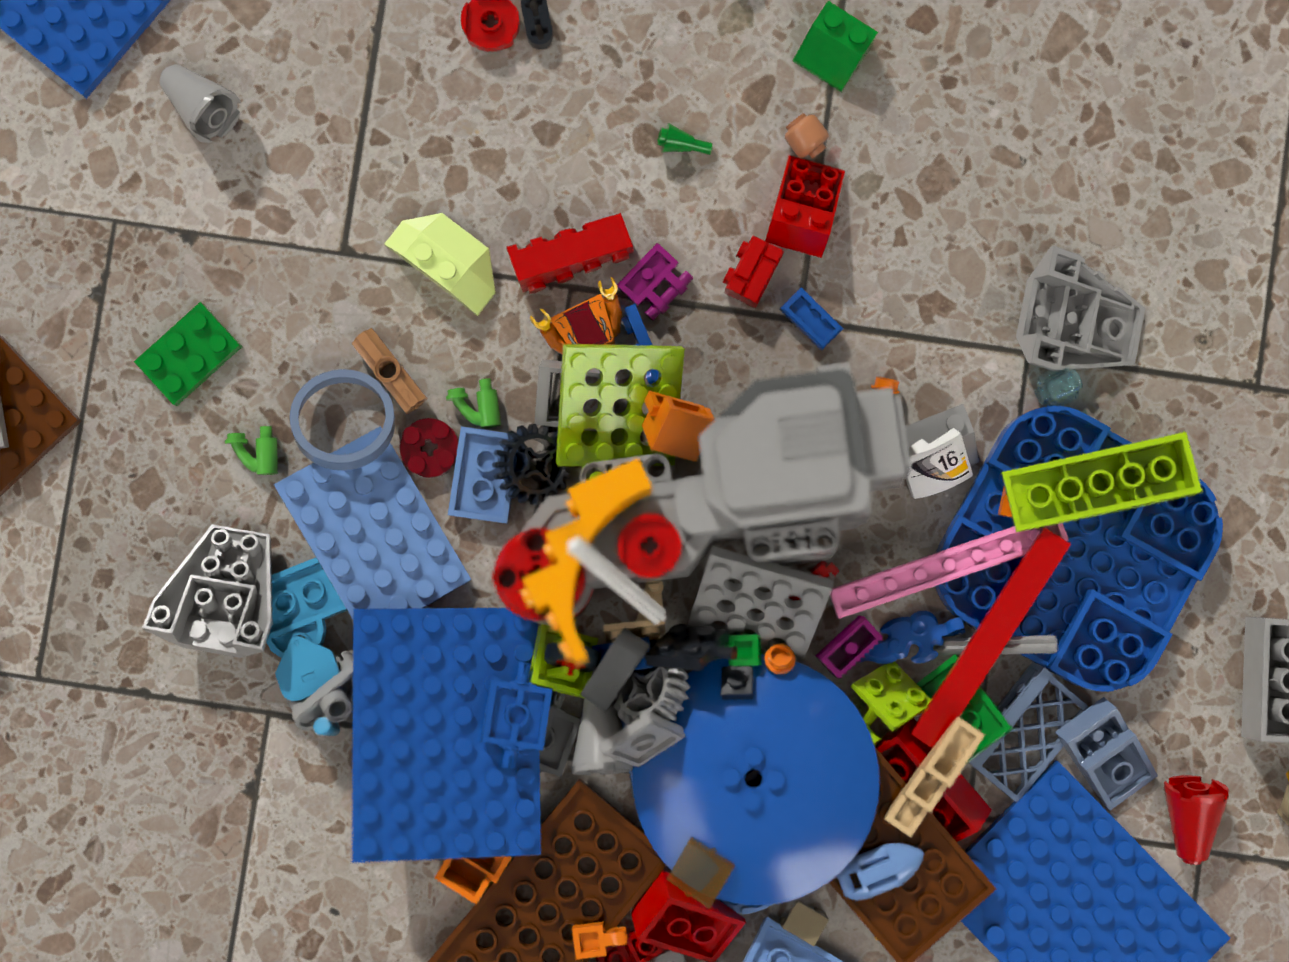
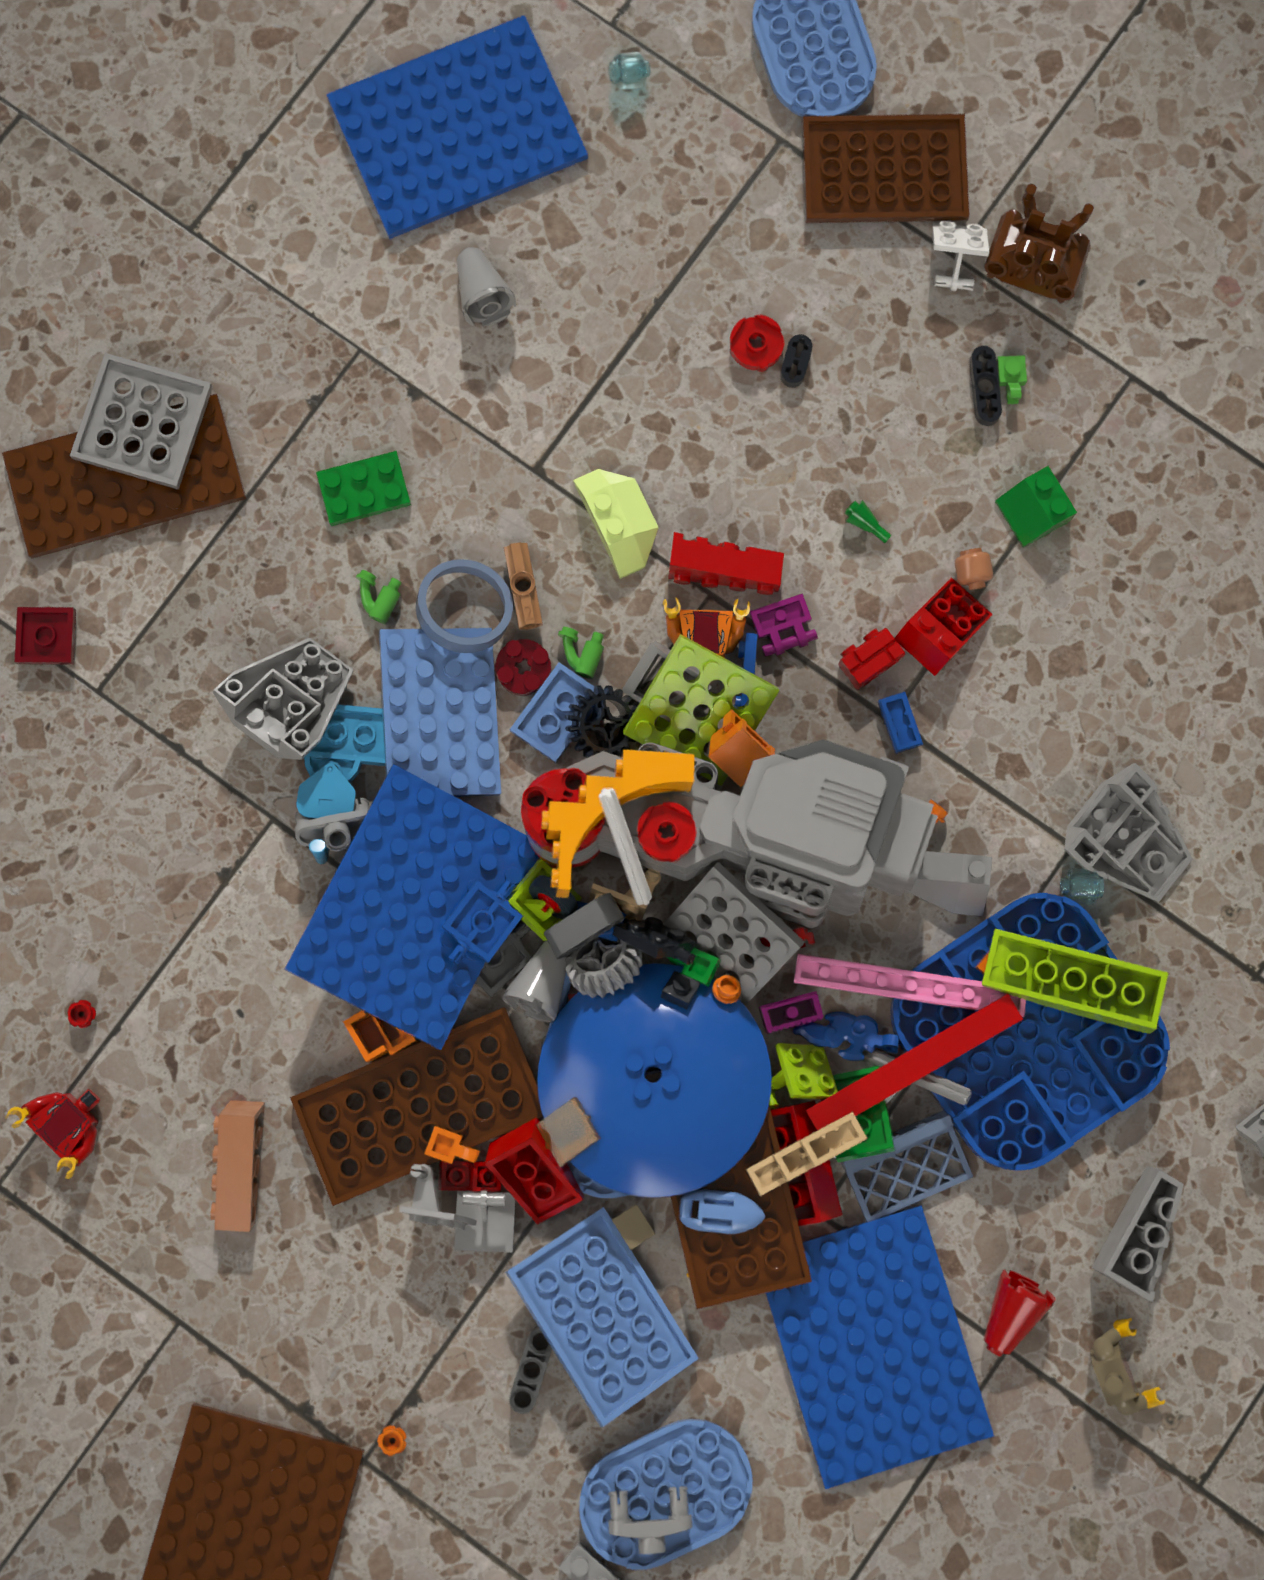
camera: 25 degrees right, 5 degrees down
light grey plate [600,713,685,767] -> none
white slope [905,428,973,499] -> none
sand blue slope [1055,697,1158,811] -> none

